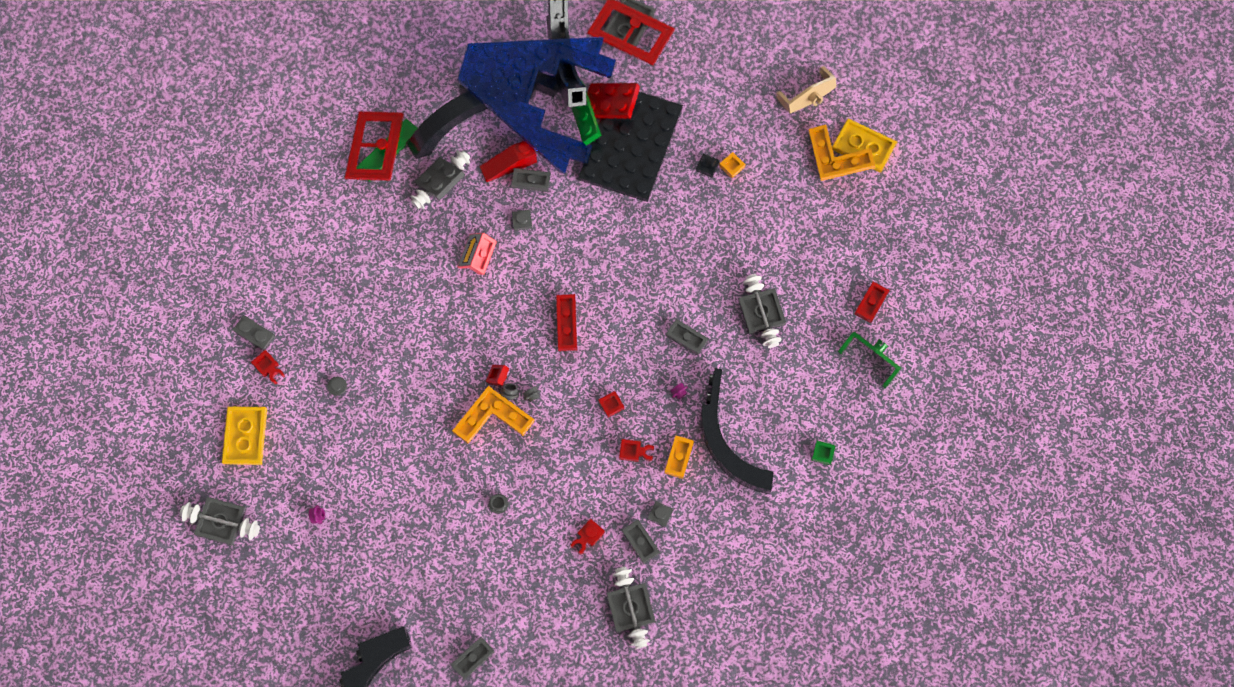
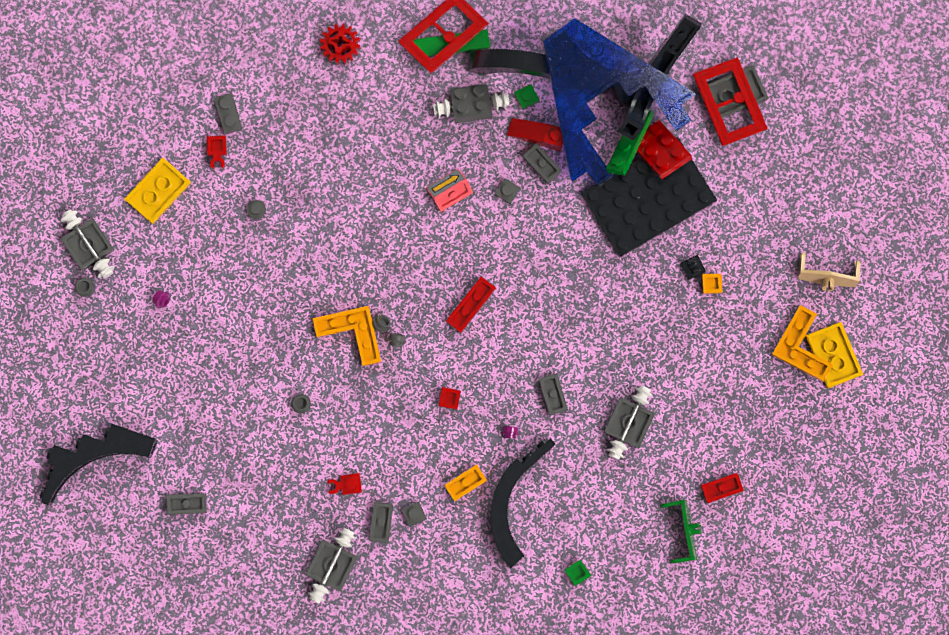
camera: 35 degrees right, 10 degrees up
red plate [485,364,509,386] -> none
red plate [619,439,654,462] -> none
none -> dark grey plate [75,278,95,297]
none -> red gear [320,23,361,65]
none -> green plate [514,84,540,110]

